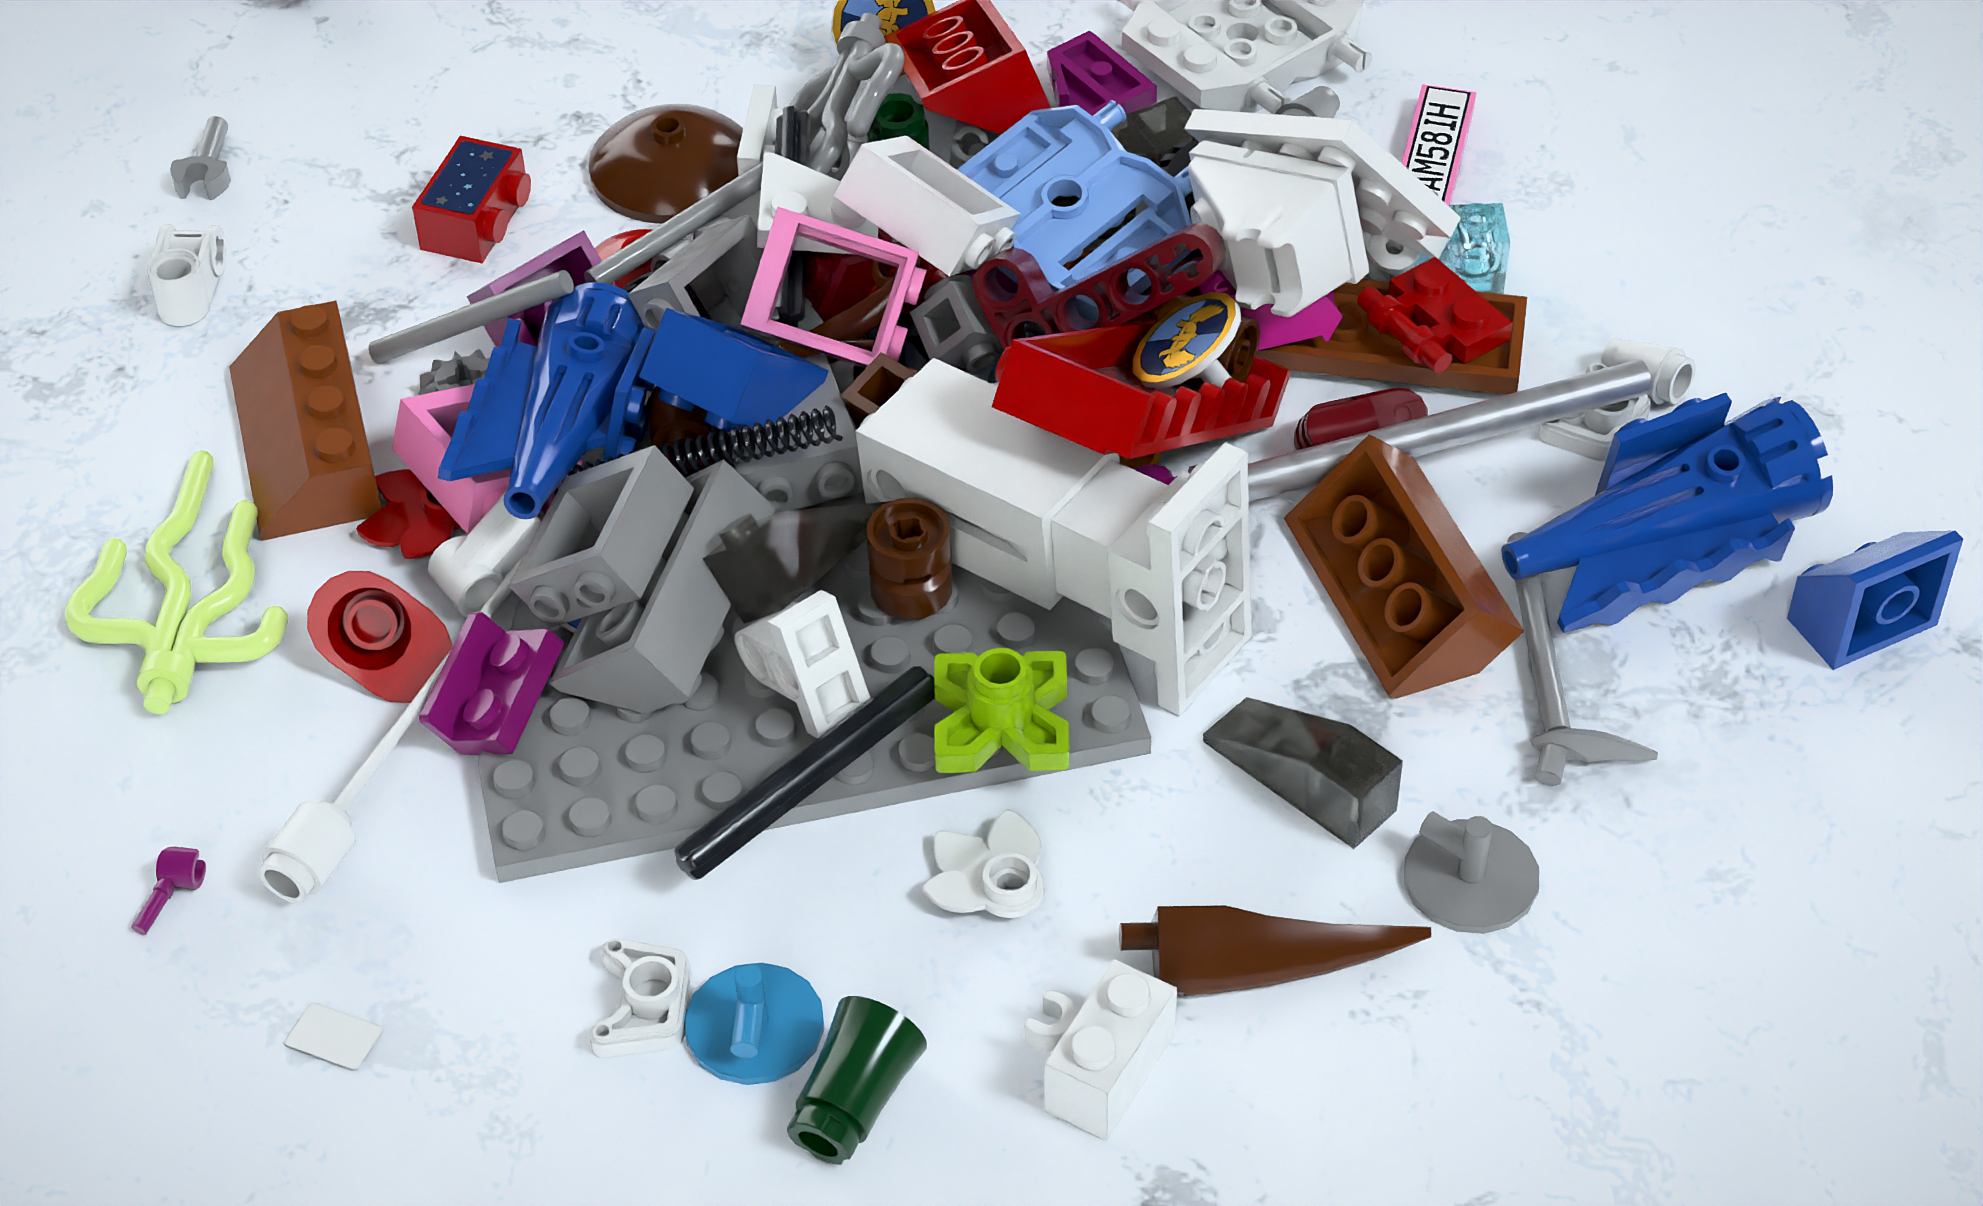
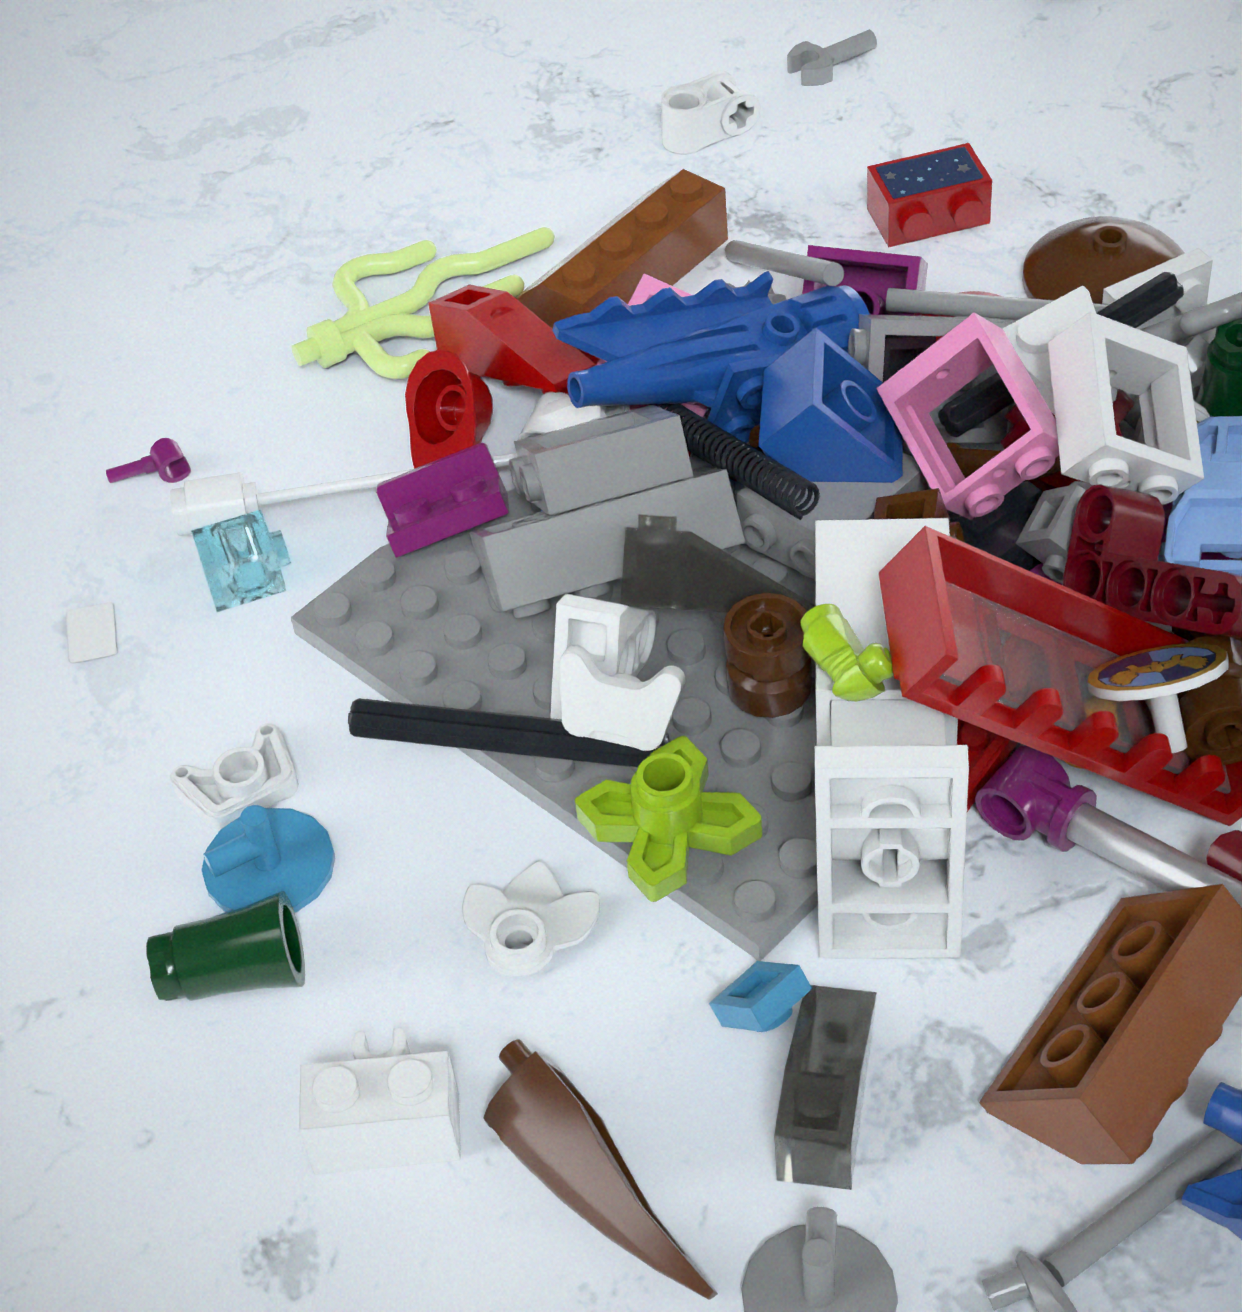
camera: 60 degrees right, 0 degrees up
none -> clear light blue brick [191,510,291,612]
none -> red slope [428,284,596,394]
none -> white piece [558,645,686,751]
none -> dark azure plate [709,961,812,1032]
none -> lime arm [801,604,894,702]

